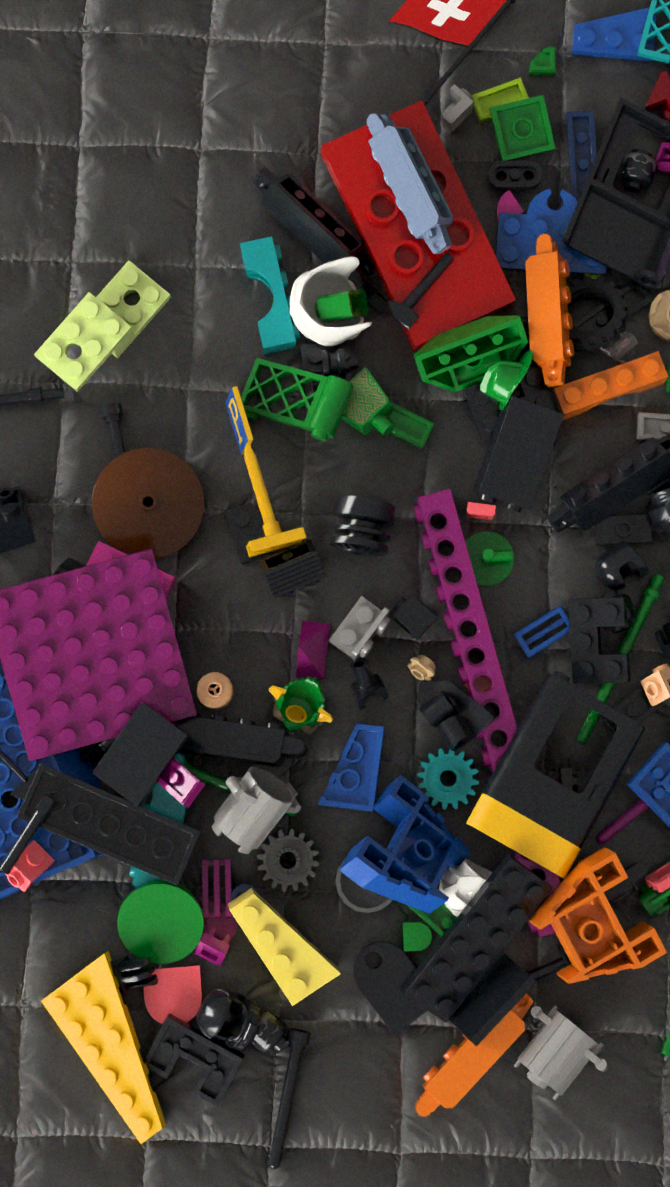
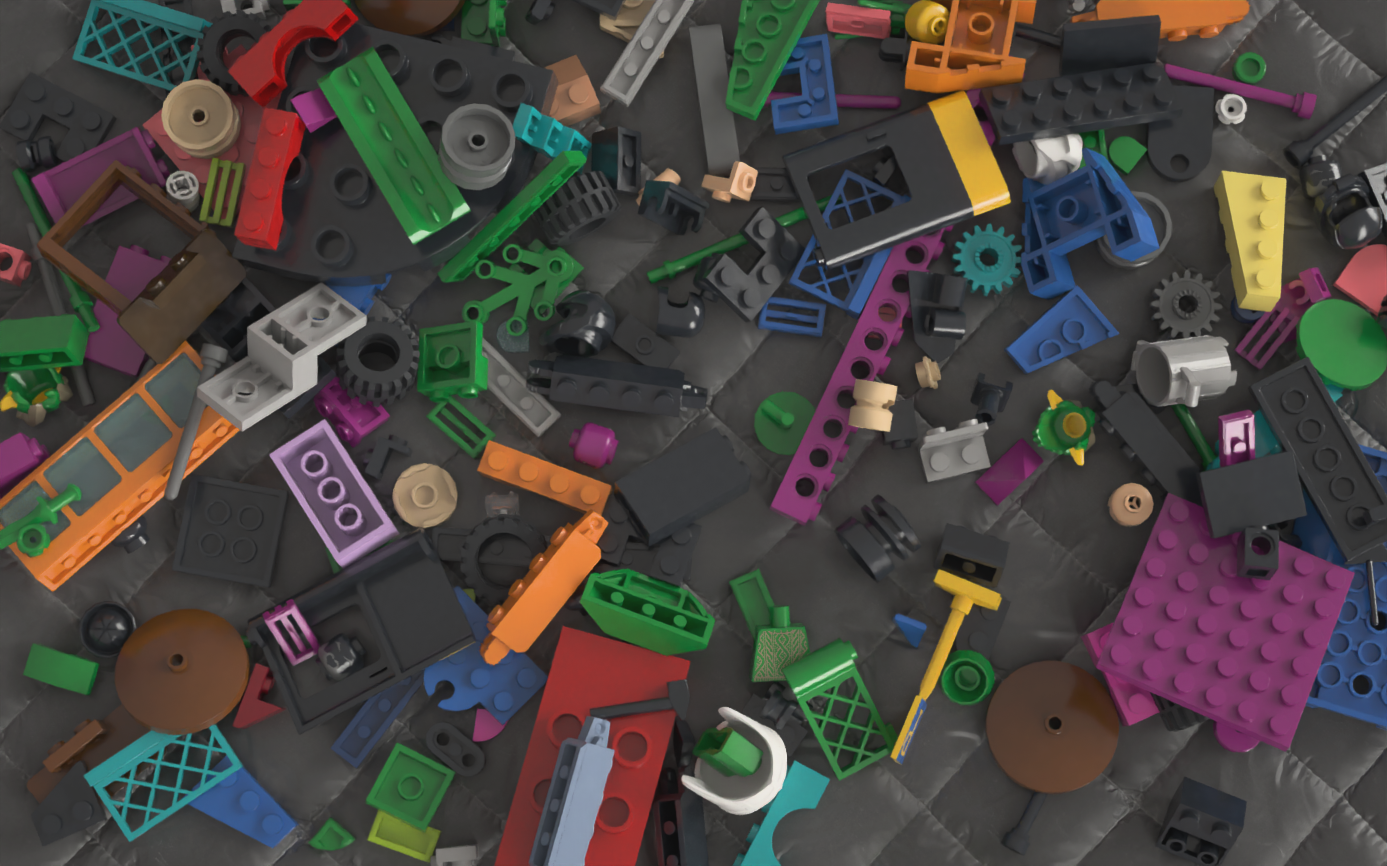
camera: 140 degrees left, 0 degrees up
coral tile [465,502,496,521] -> none
green piece [480,350,533,410] -> none
none -> magenta head [569,422,619,469]
none -> blue fence [789,169,911,319]
none -> tan wheel [848,379,897,432]
none -> blue slope [892,613,927,647]
none -> yellow head [905,0,950,45]
none -> green hat [938,650,995,706]
none -> magenta piece [1164,64,1317,120]
none -> white plate [1215,94,1247,124]
none -> green tile [1232,52,1266,85]
none -> black brick [1237,525,1279,580]

